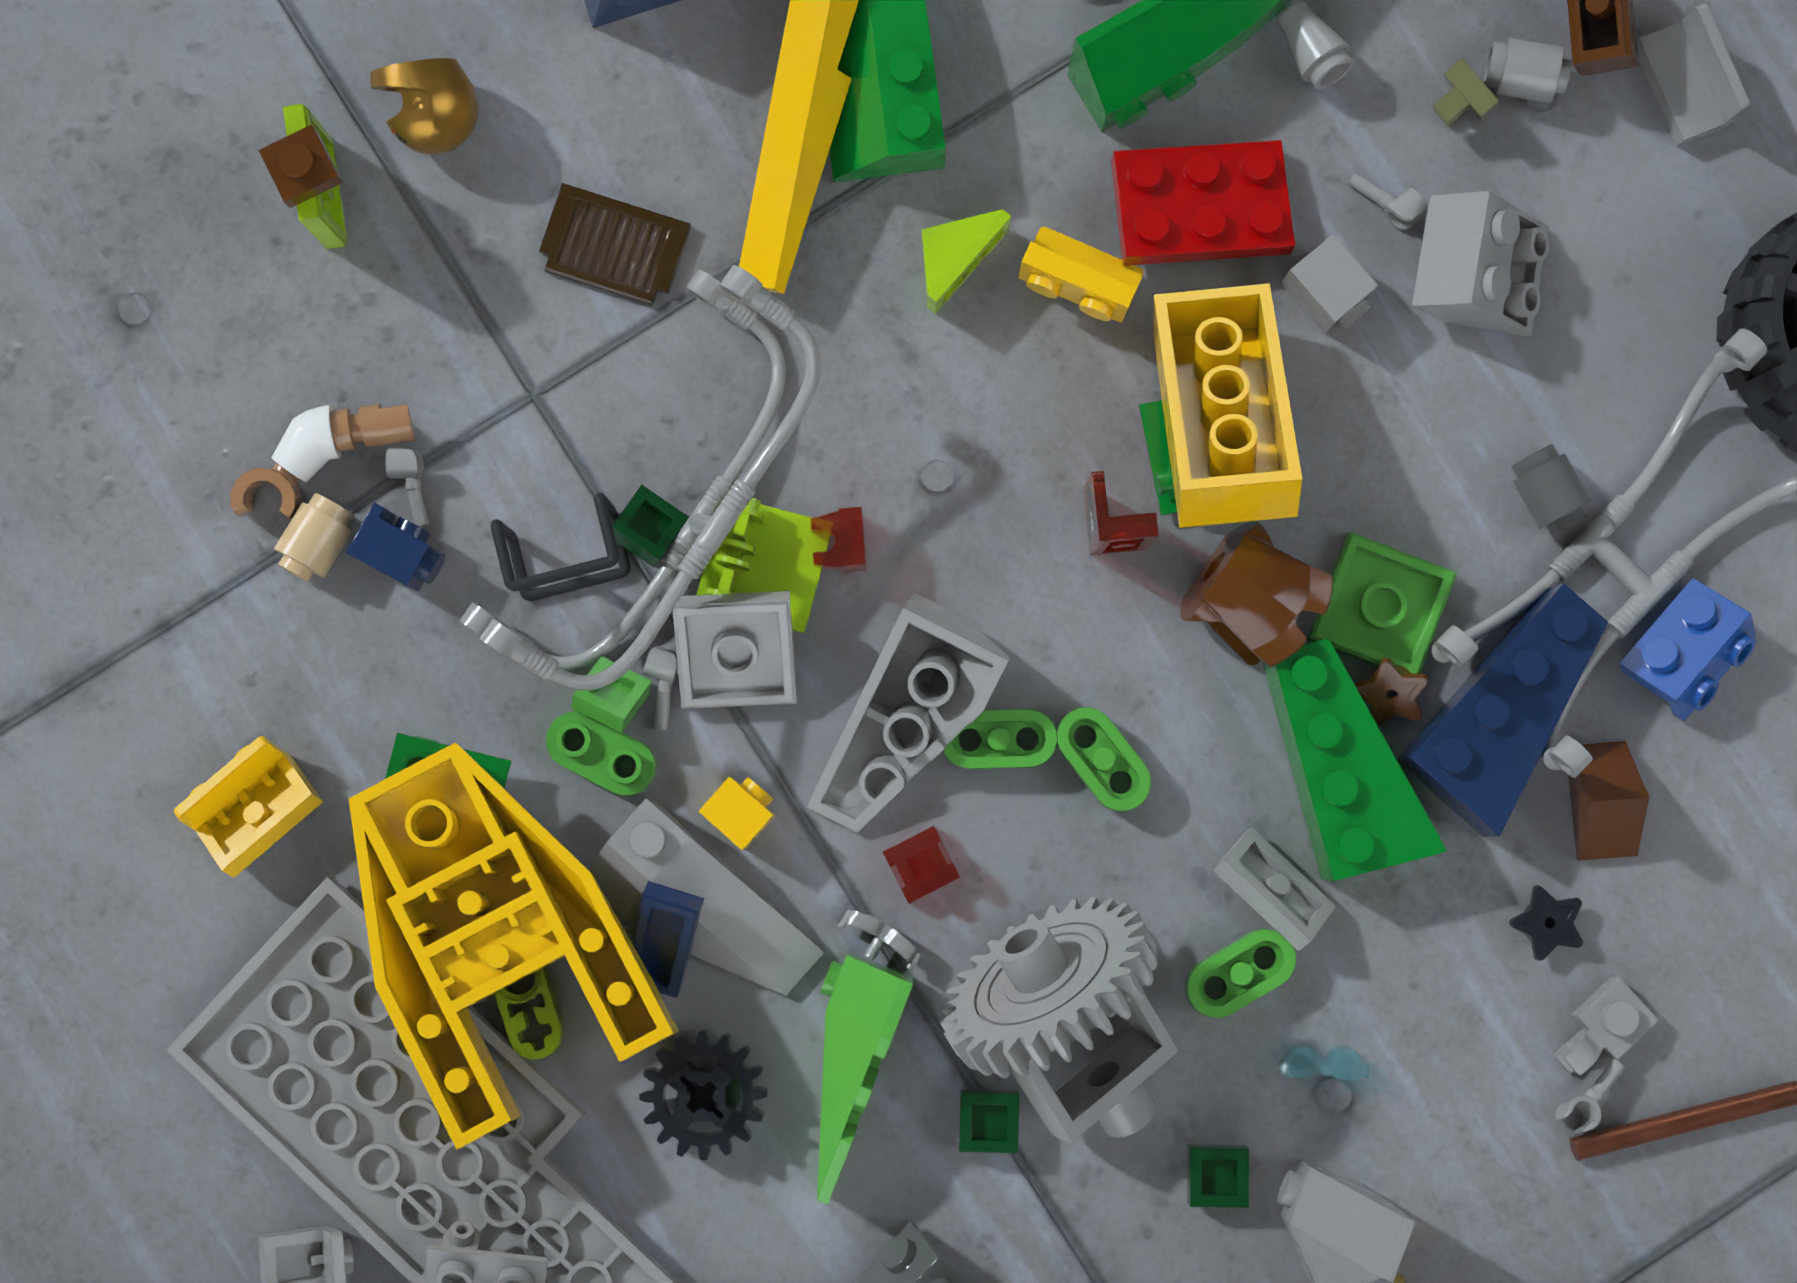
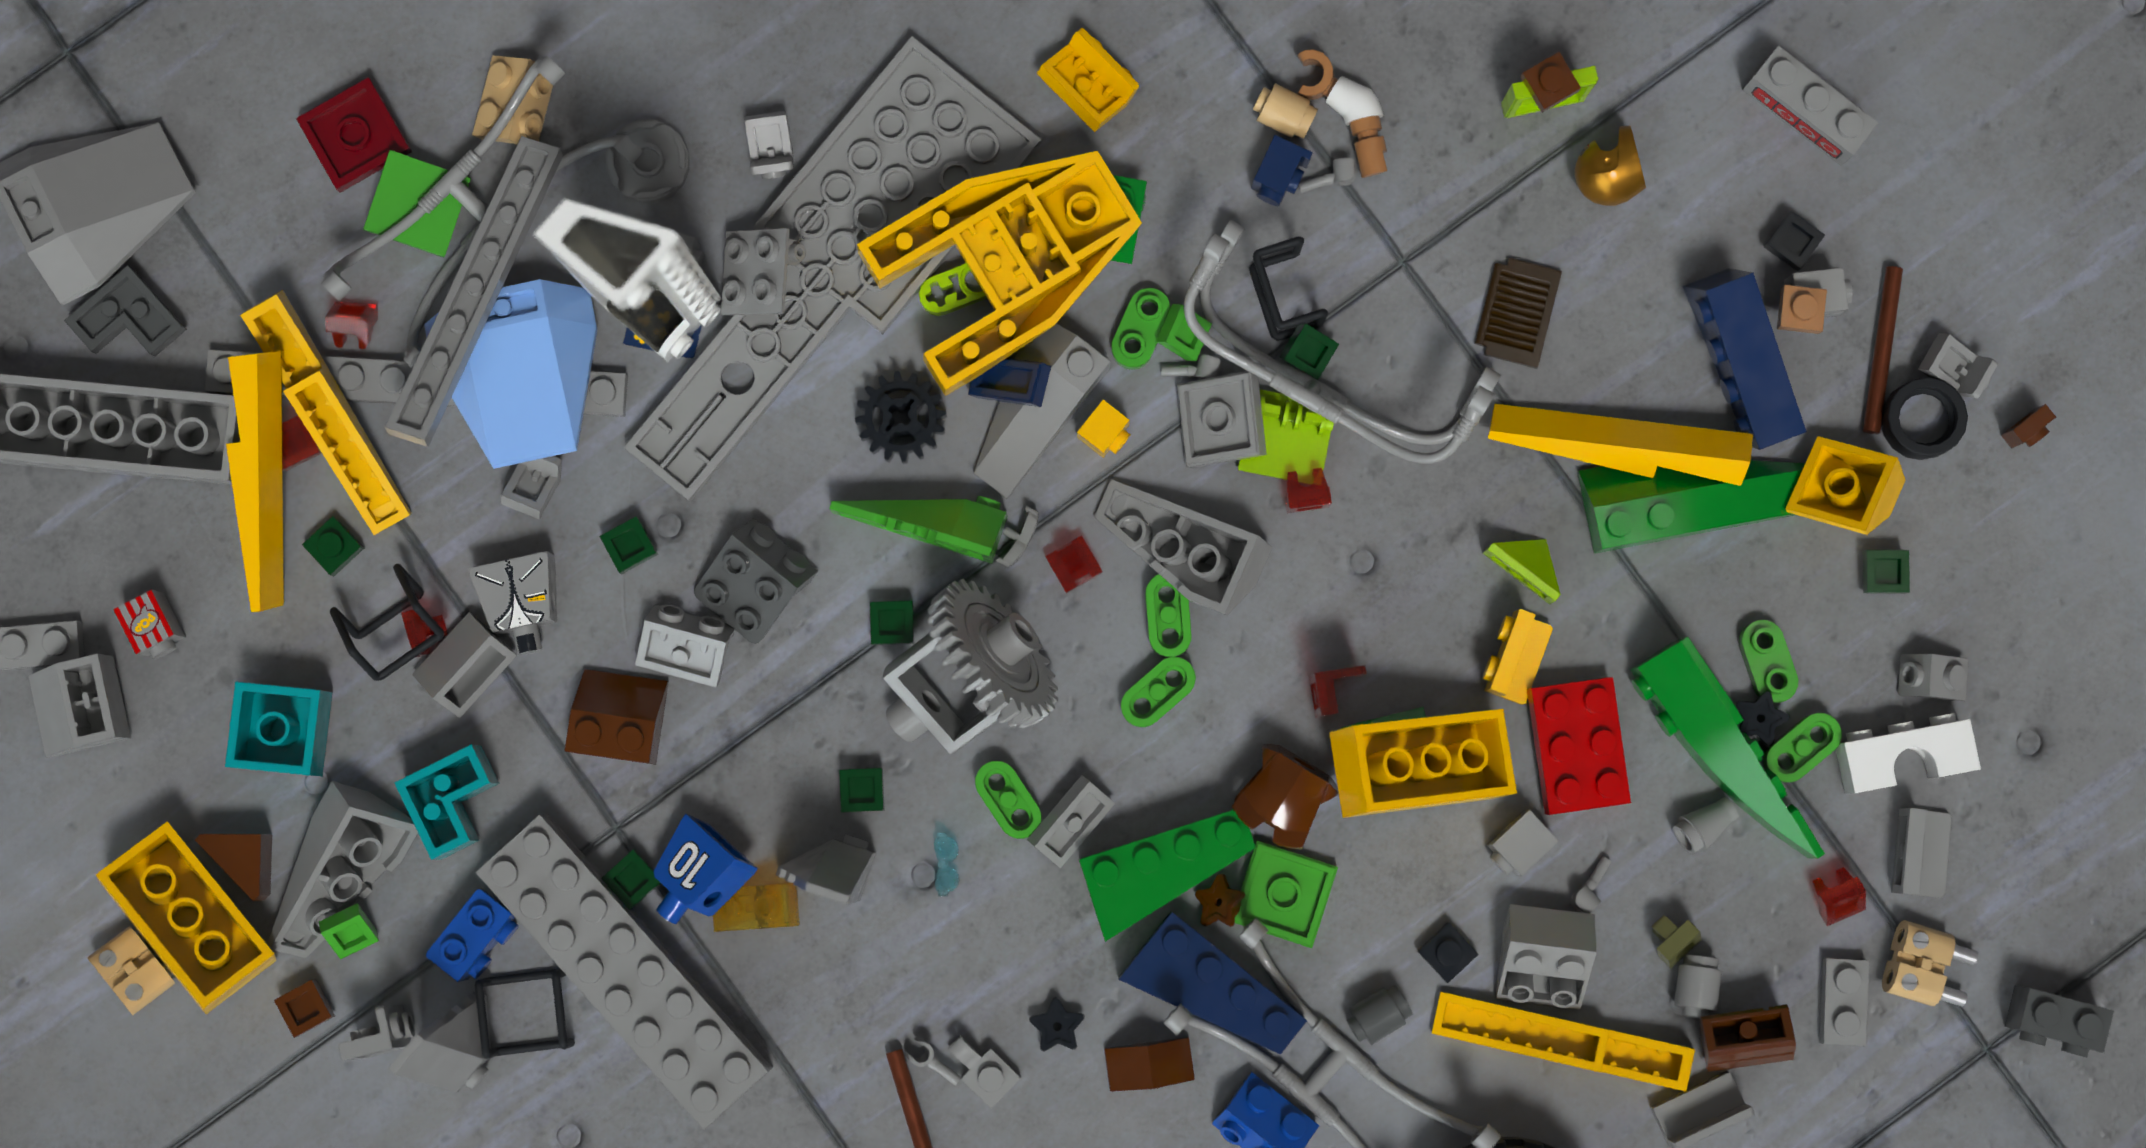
camera: 90 degrees right, 0 degrees up
none -> black plate [1417,923,1479,983]
none -> yellow slope [1431,991,1695,1092]

